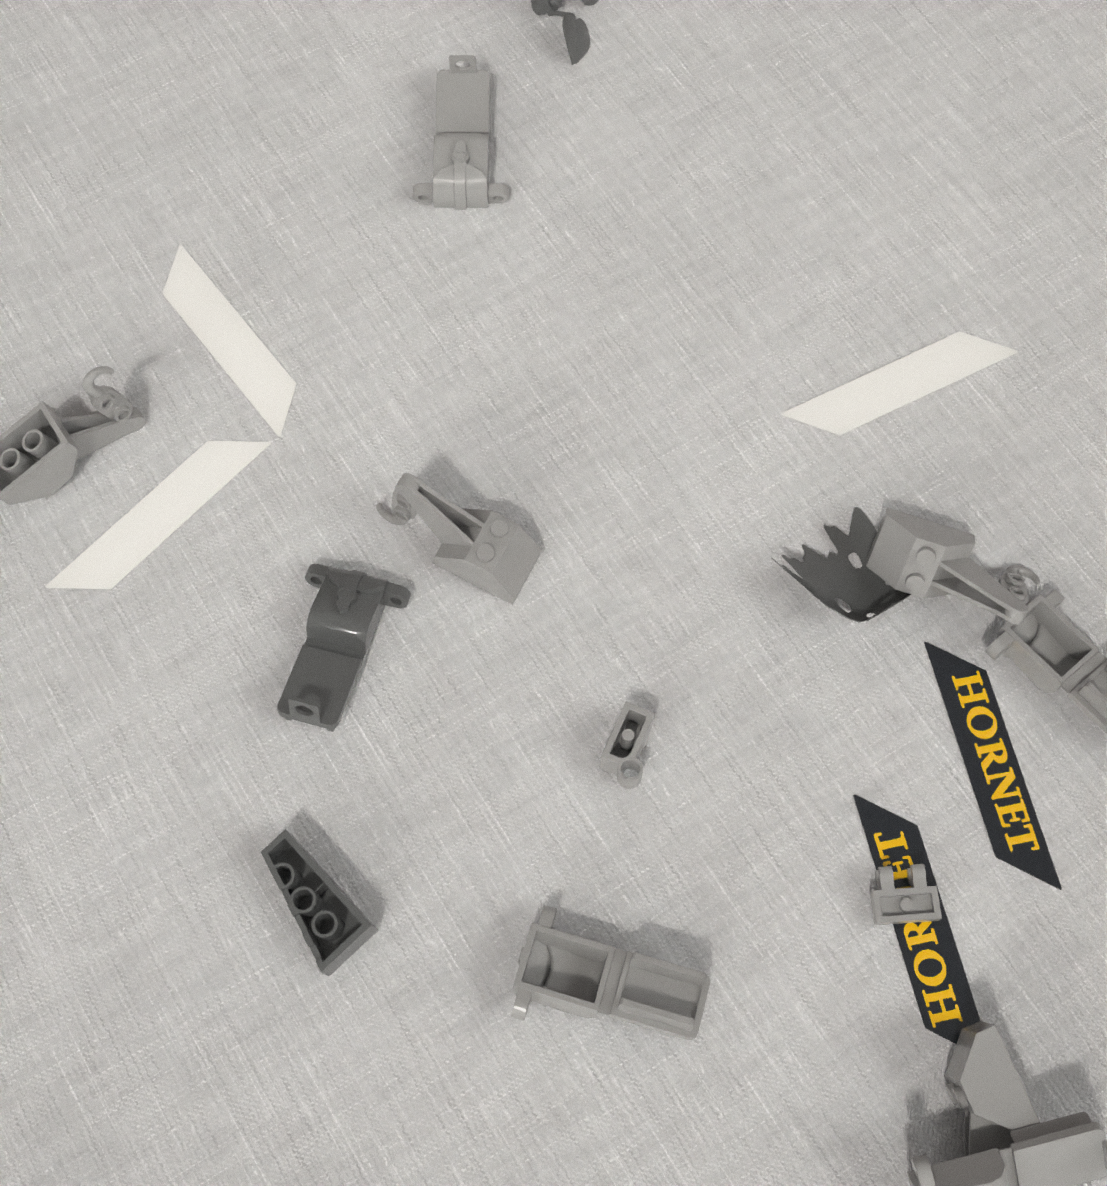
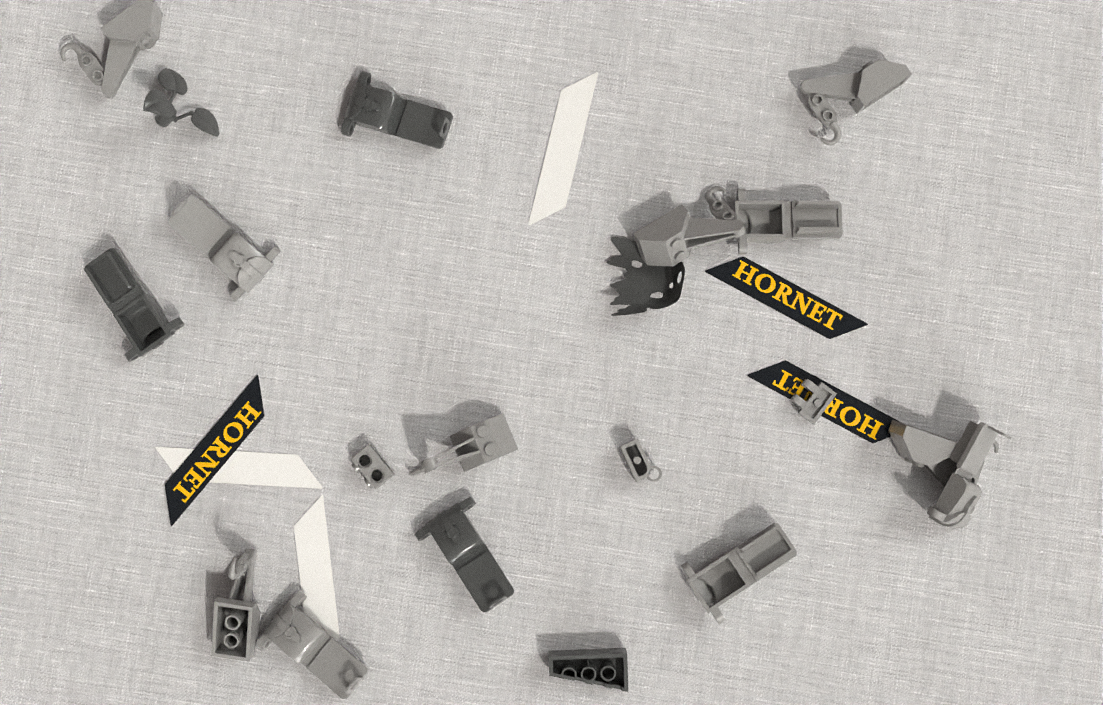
camera: 50 degrees left, 20 degrees up
none -> dark grey piece [84,248,184,362]
none -> black sticker [165,375,265,526]
none -> light grey piece [256,591,368,699]
none -> dark grey piece [341,71,453,149]
none -> light grey brick [351,444,395,489]

